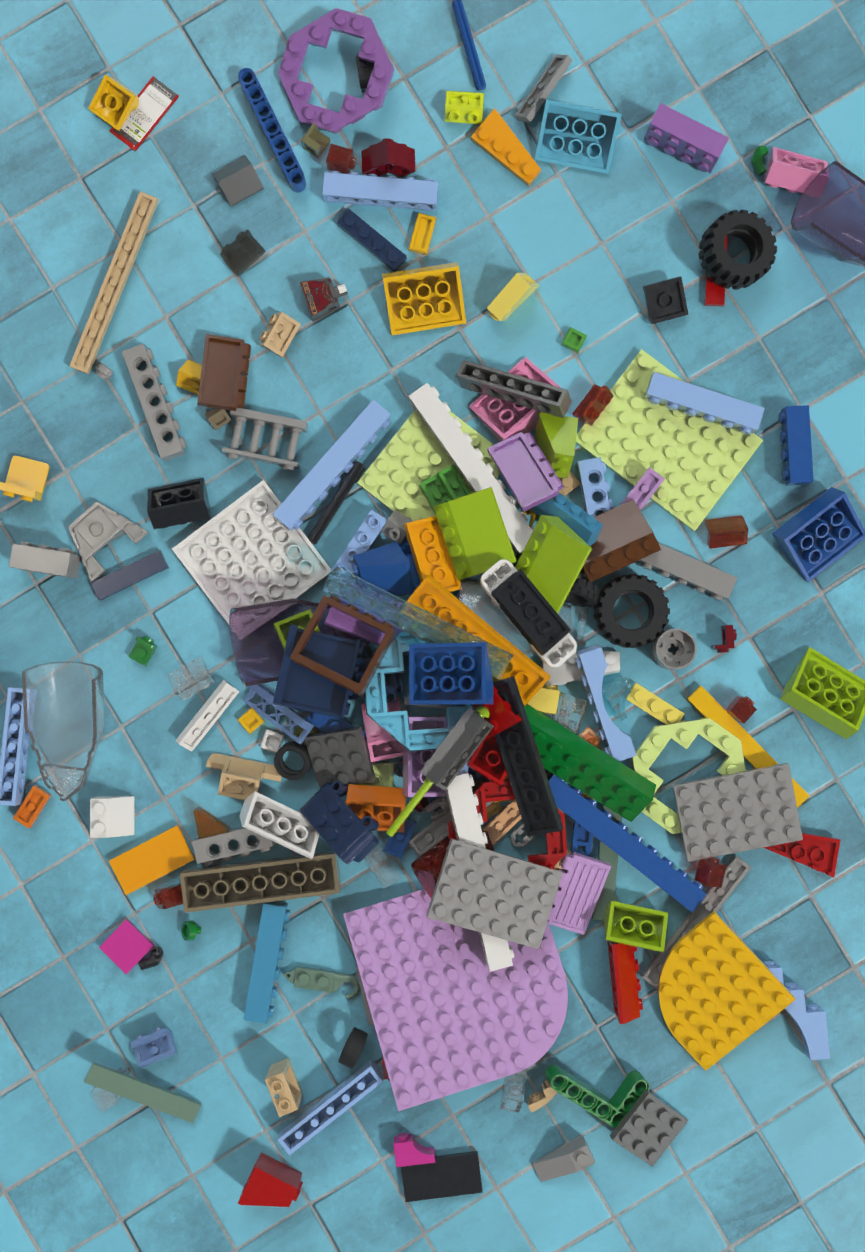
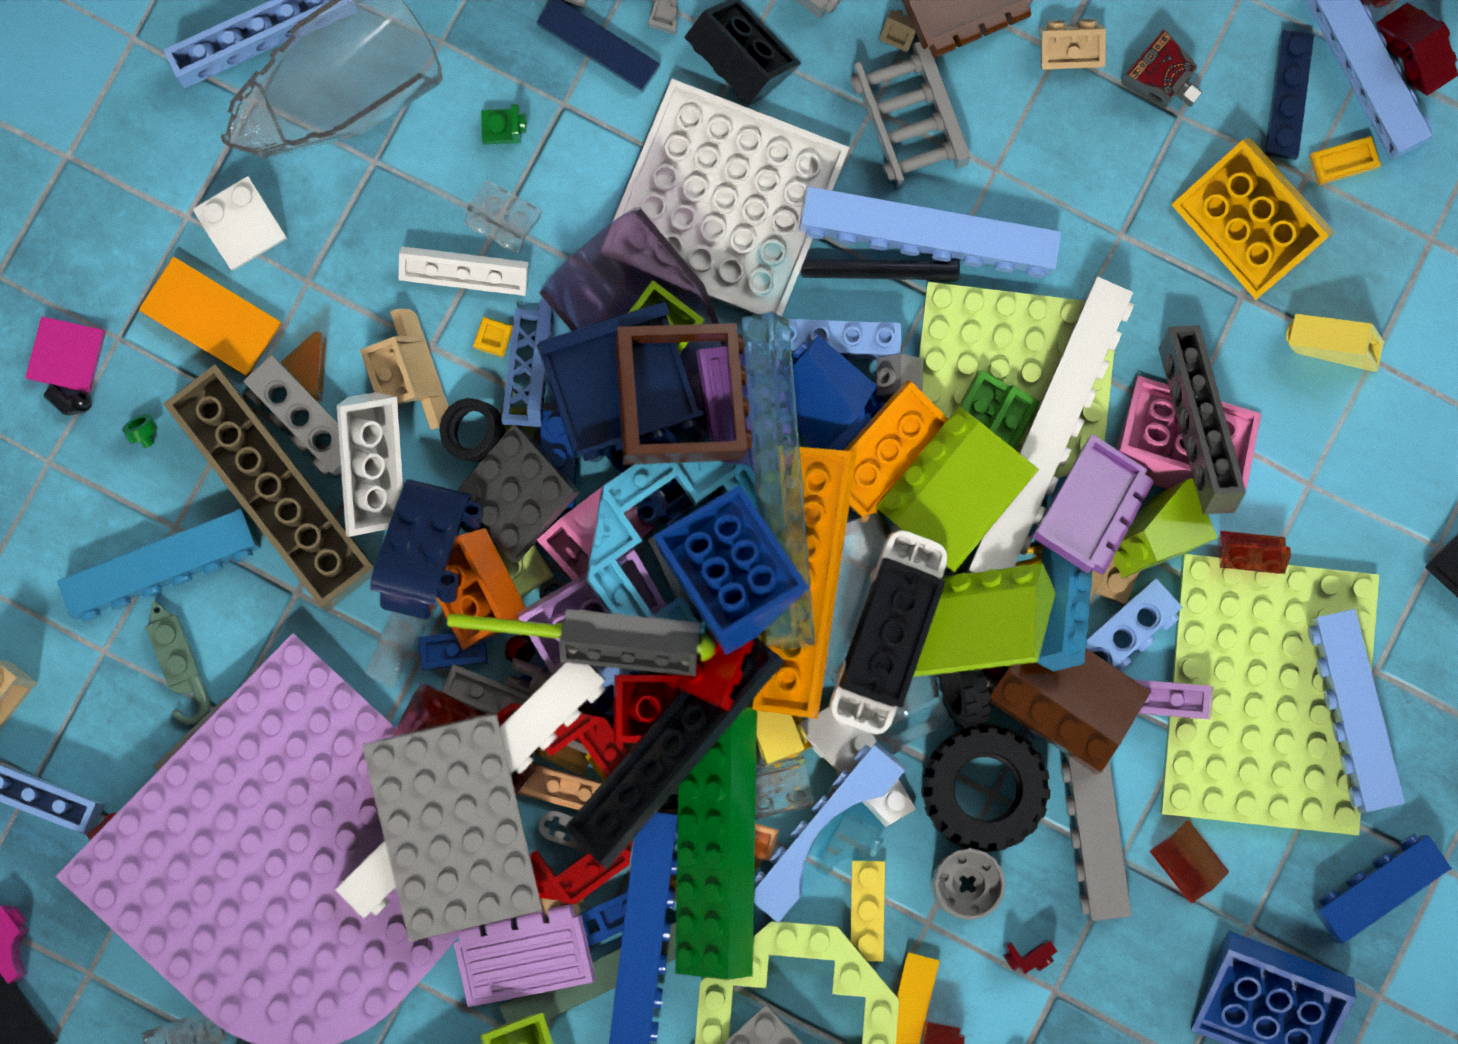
camera: 55 degrees right, 5 degrees down
orange plate [13,785,52,828] -> none
clear red bracket [153,884,183,909] -> none
white tile [260,729,285,753] -> none
black tyre [338,1027,368,1069] -> none
bright green tile [561,327,587,354] -> none

